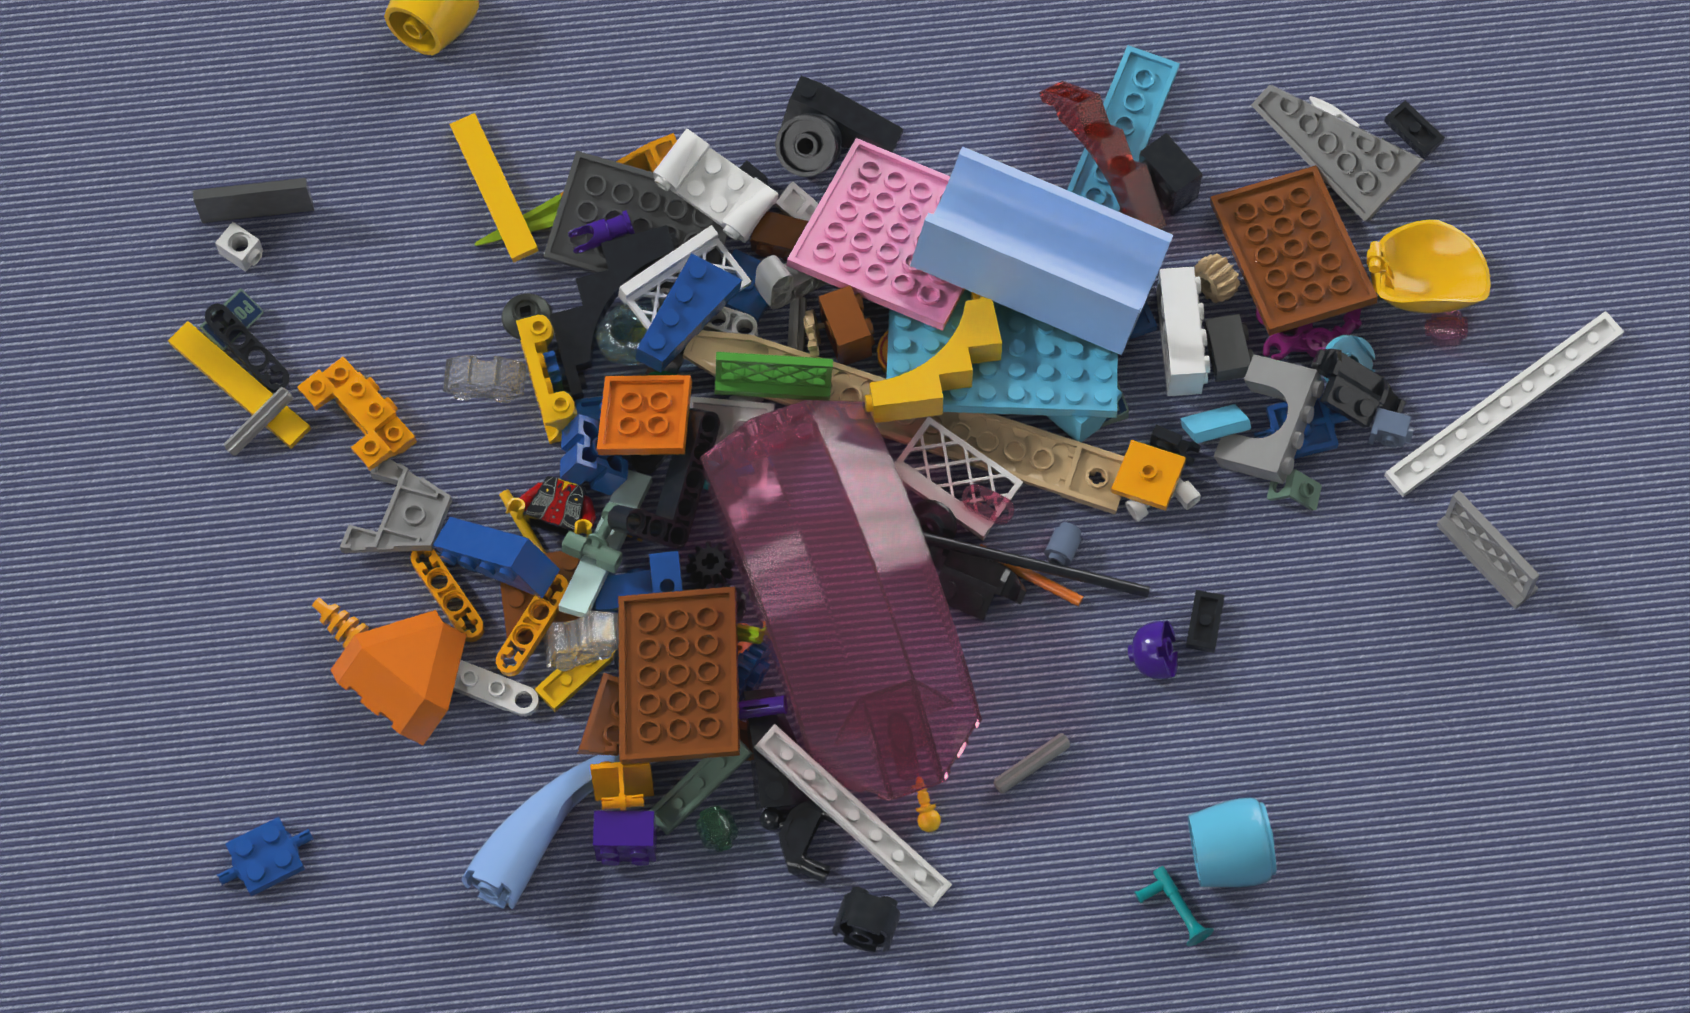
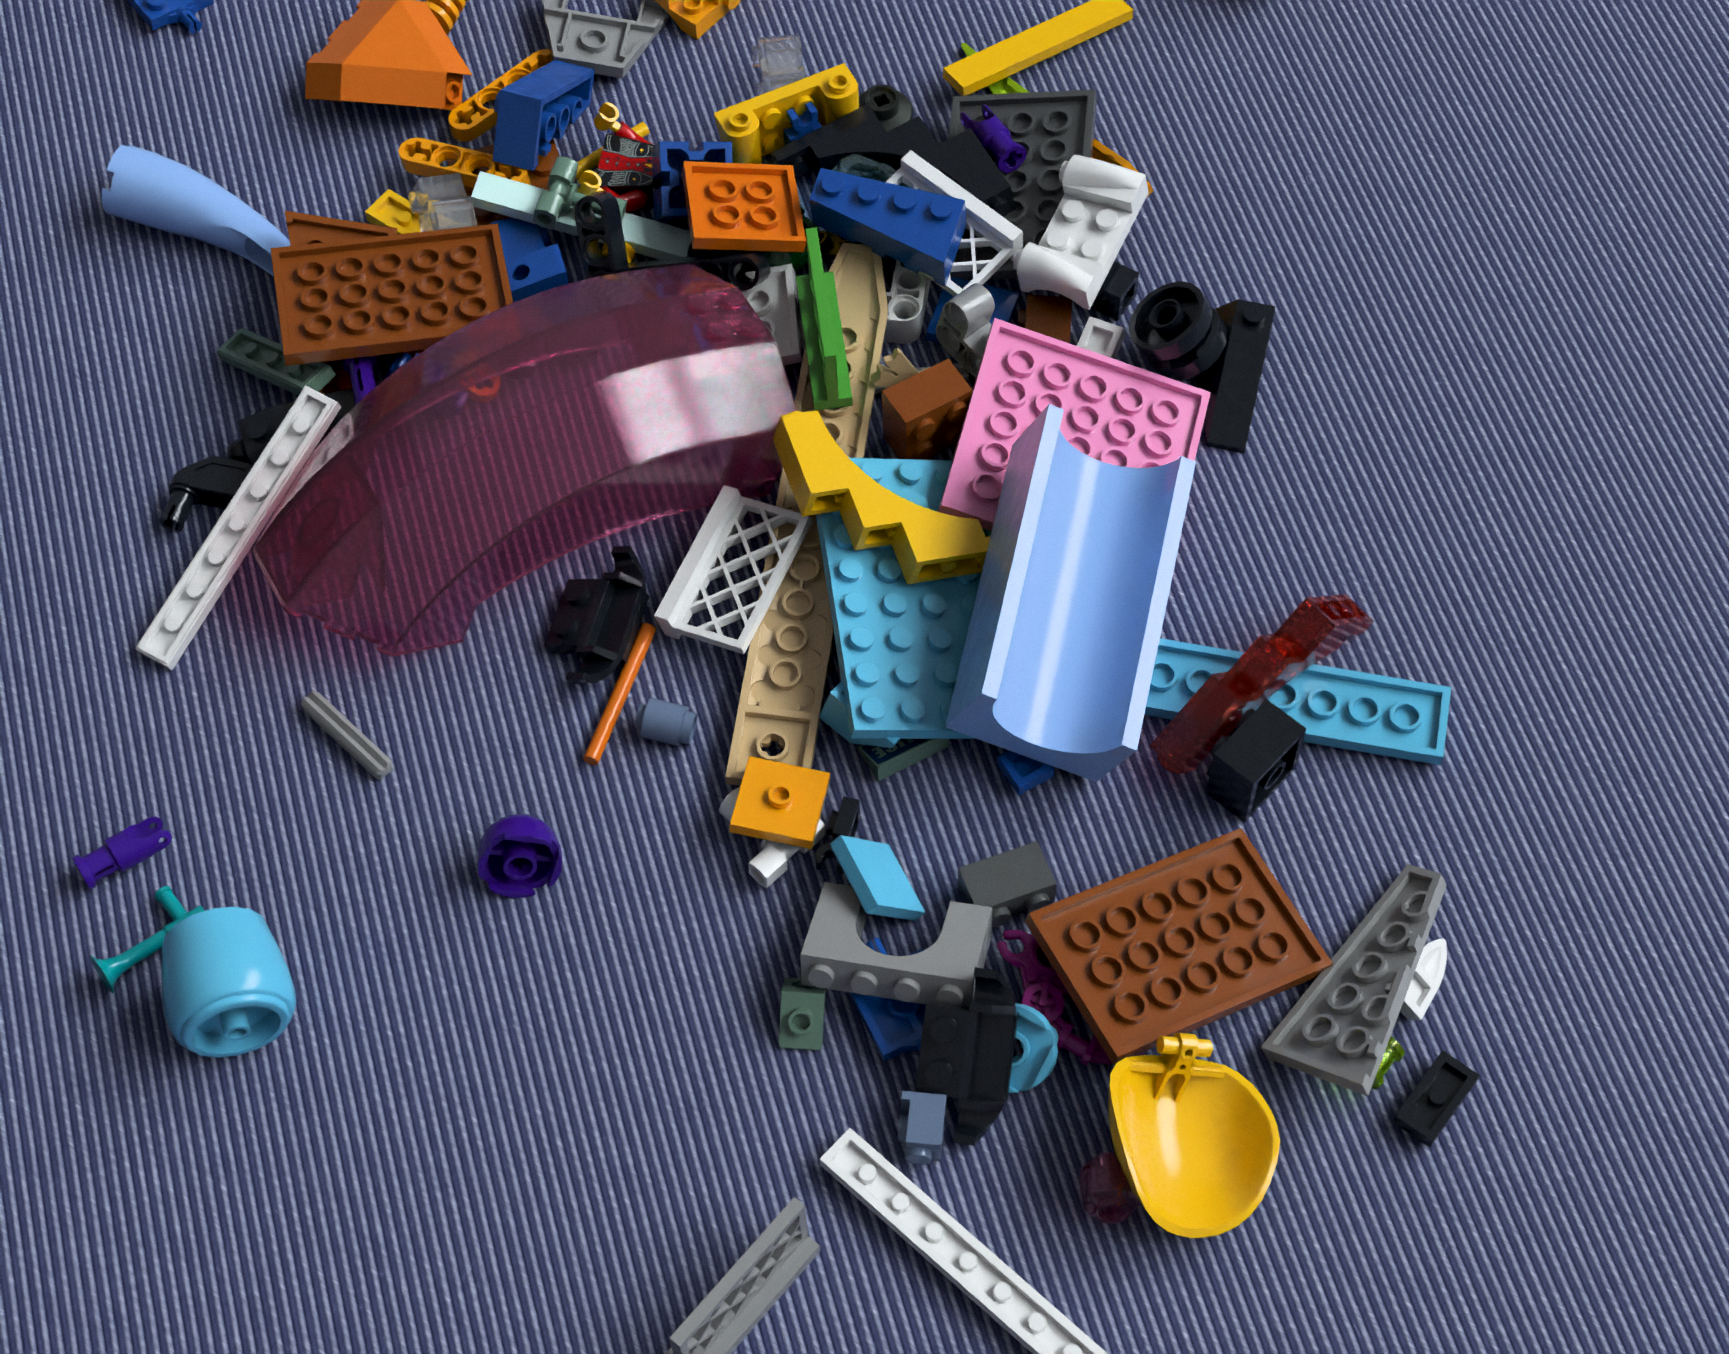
camera: 80 degrees right, 10 degrees down
white plate [453,660,539,717] -> none
light orange plate [590,761,654,811] -> none
dark purple brick [593,811,657,866] -> none
clear green head [696,805,739,852] -> none
black brick [832,887,900,952] -> none
black piece [908,500,957,545] -> none
yellow bar [915,775,941,832] -> none
black piece [921,532,1150,598] -> none
clear pink beam [962,484,1015,525] -> none
white brick [1156,267,1210,396] -> none
black plate [1185,590,1225,653] -> none
tan gear [1194,253,1241,303] -> none
none -> dark purple piece [72,816,172,890]

